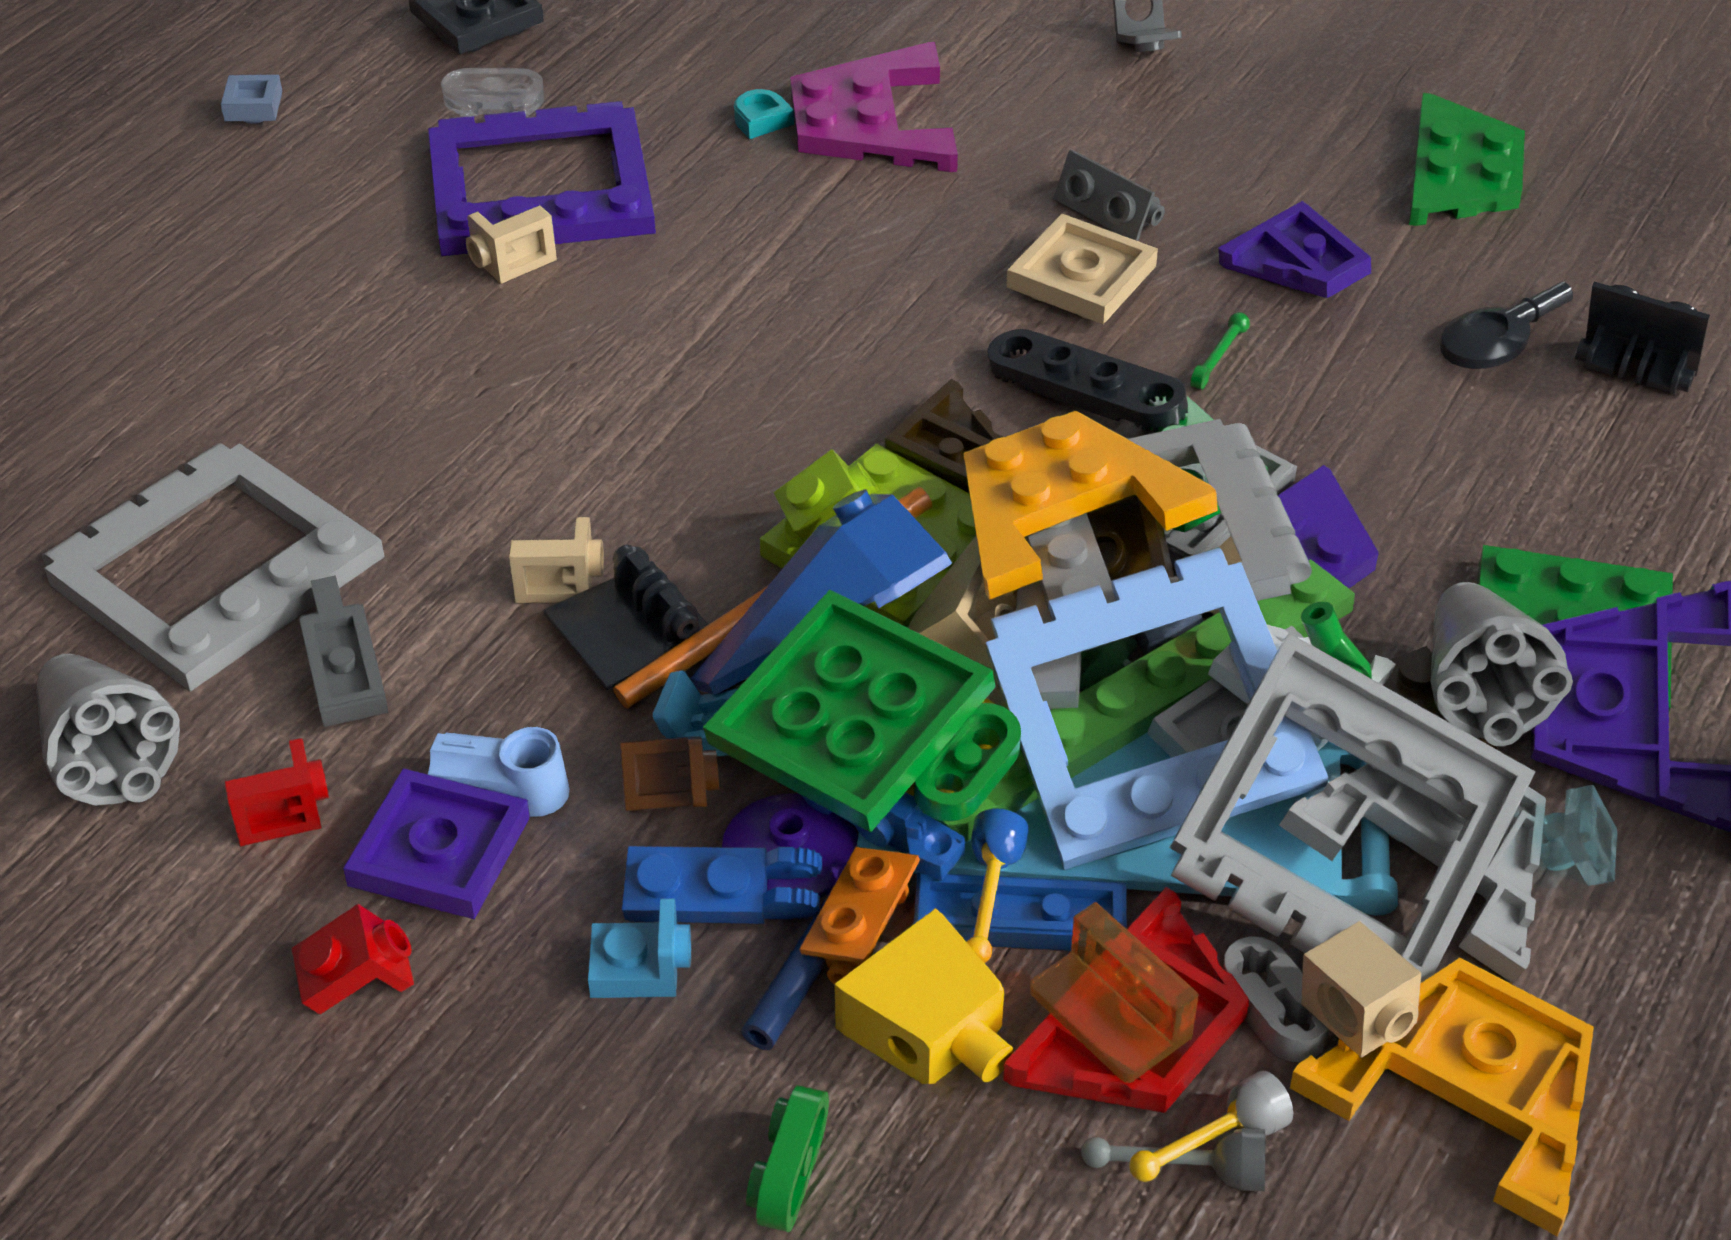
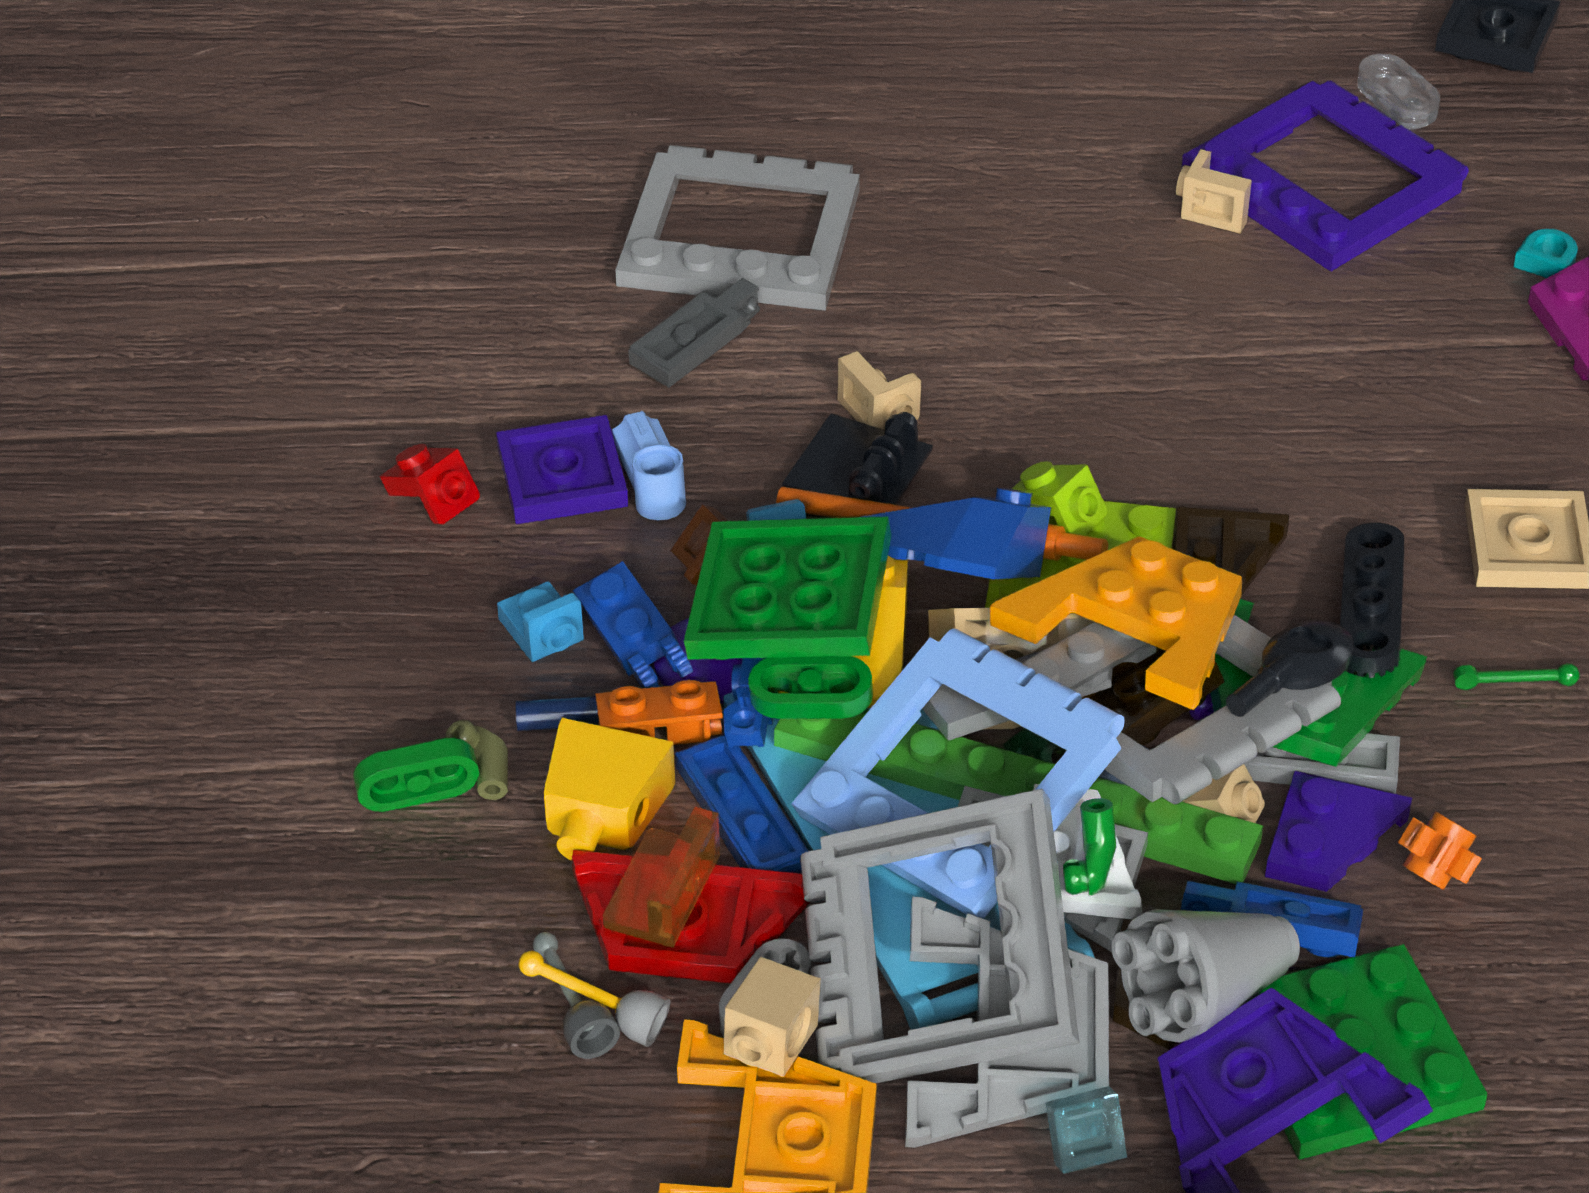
camera: 60 degrees right, 0 degrees up
light grey cone [36,654,180,806] -> none
red bracket [225,738,329,847] -> none
hinge [967,809,1029,963] -> none
none -> olive arm [445,720,508,800]
none -> blue hinge [1181,881,1364,958]
none -> black piece [1226,620,1353,717]
none -> orange gear [1397,811,1482,890]

